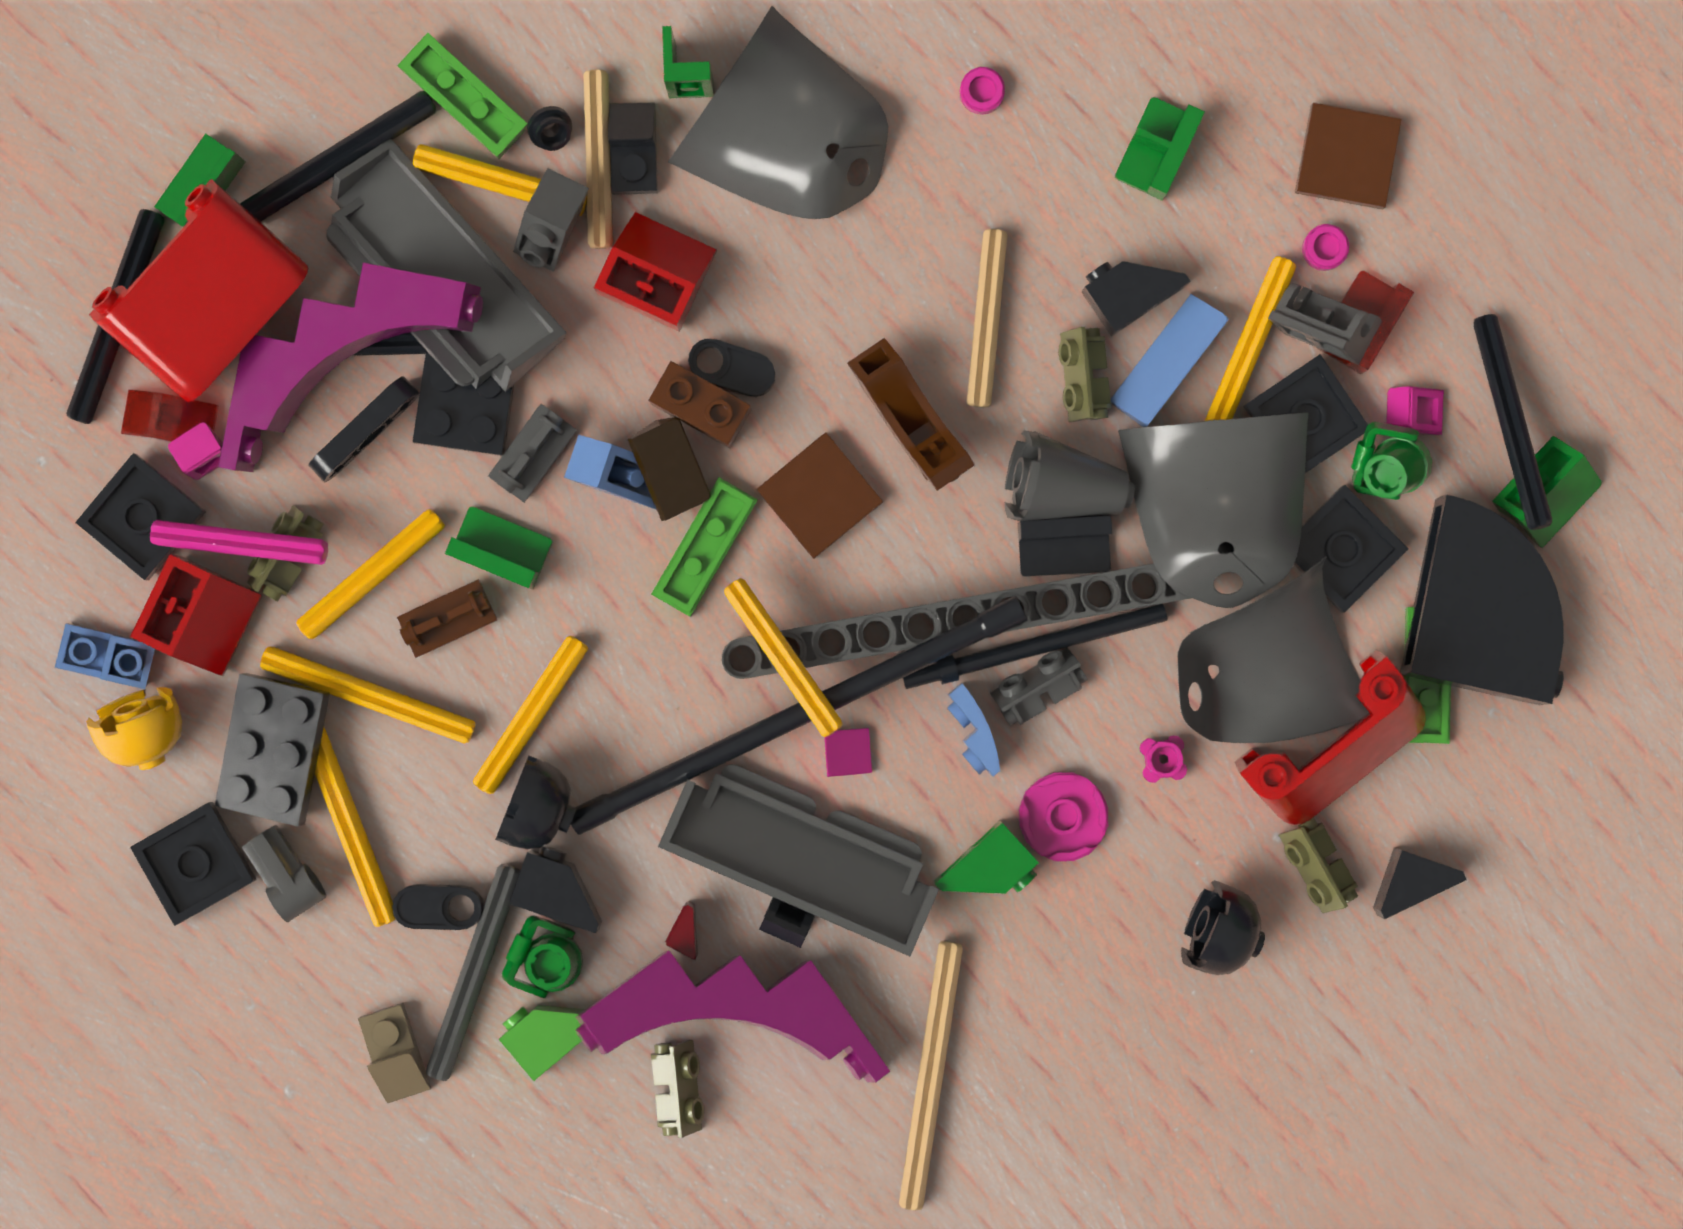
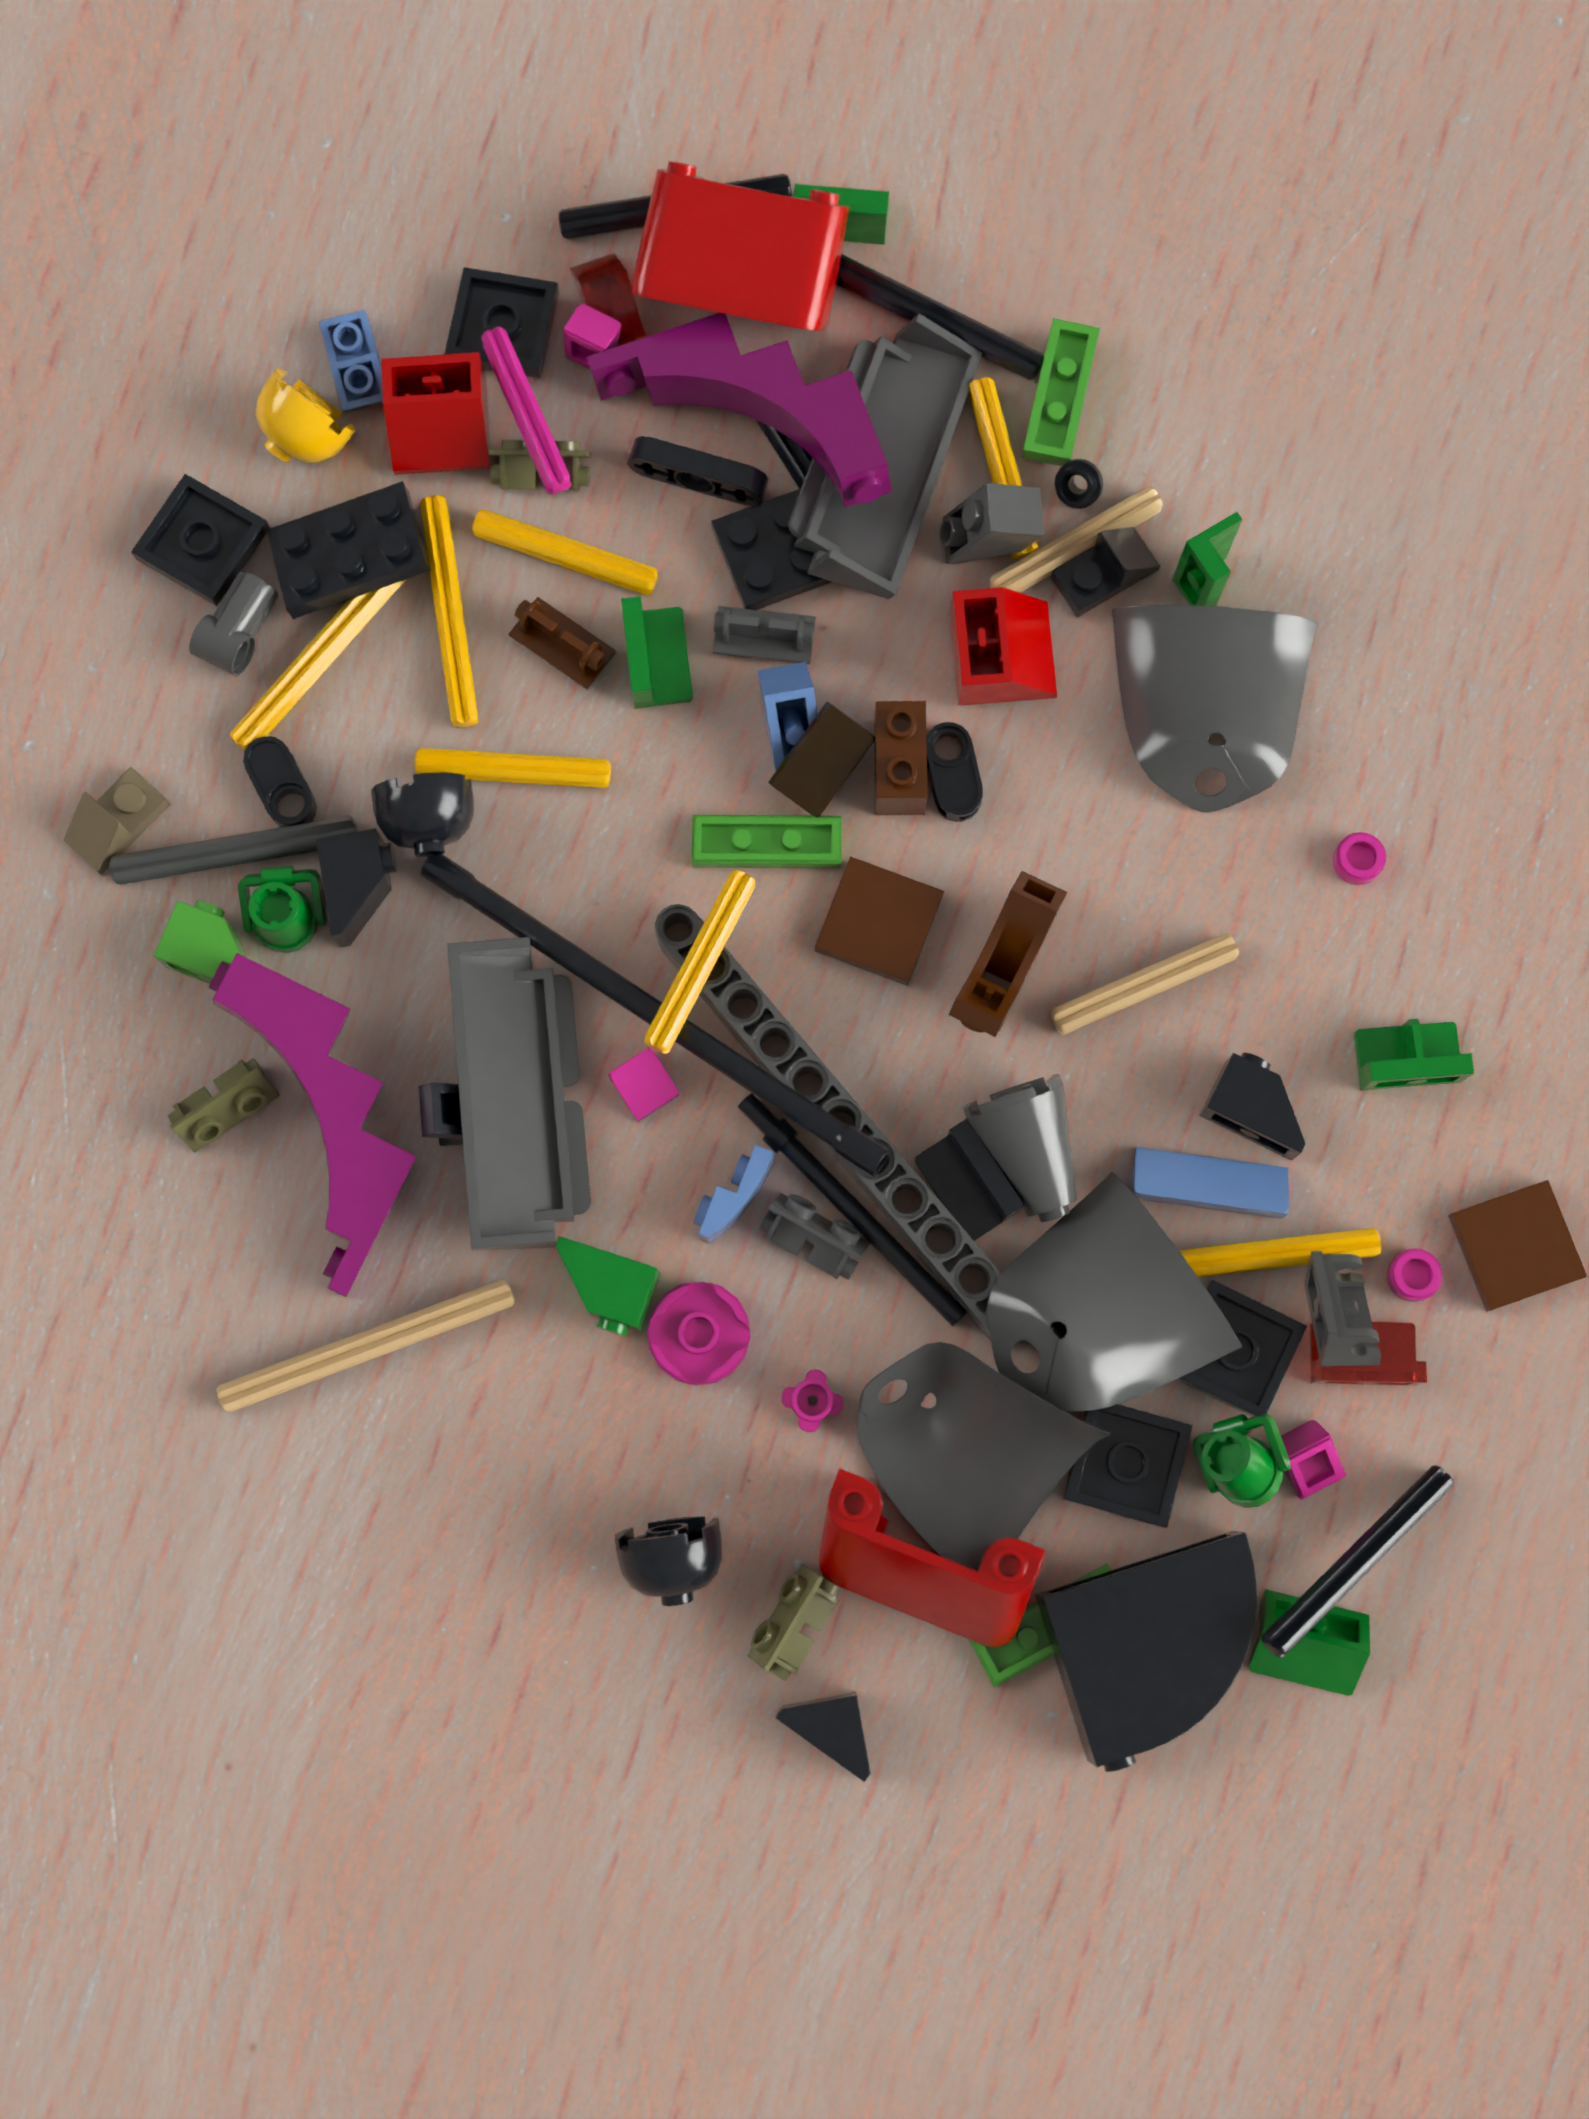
camera: 65 degrees right, 10 degrees down
dark red slope [665,901,698,960] -> none
olive hinge [1058,327,1112,422] -> none

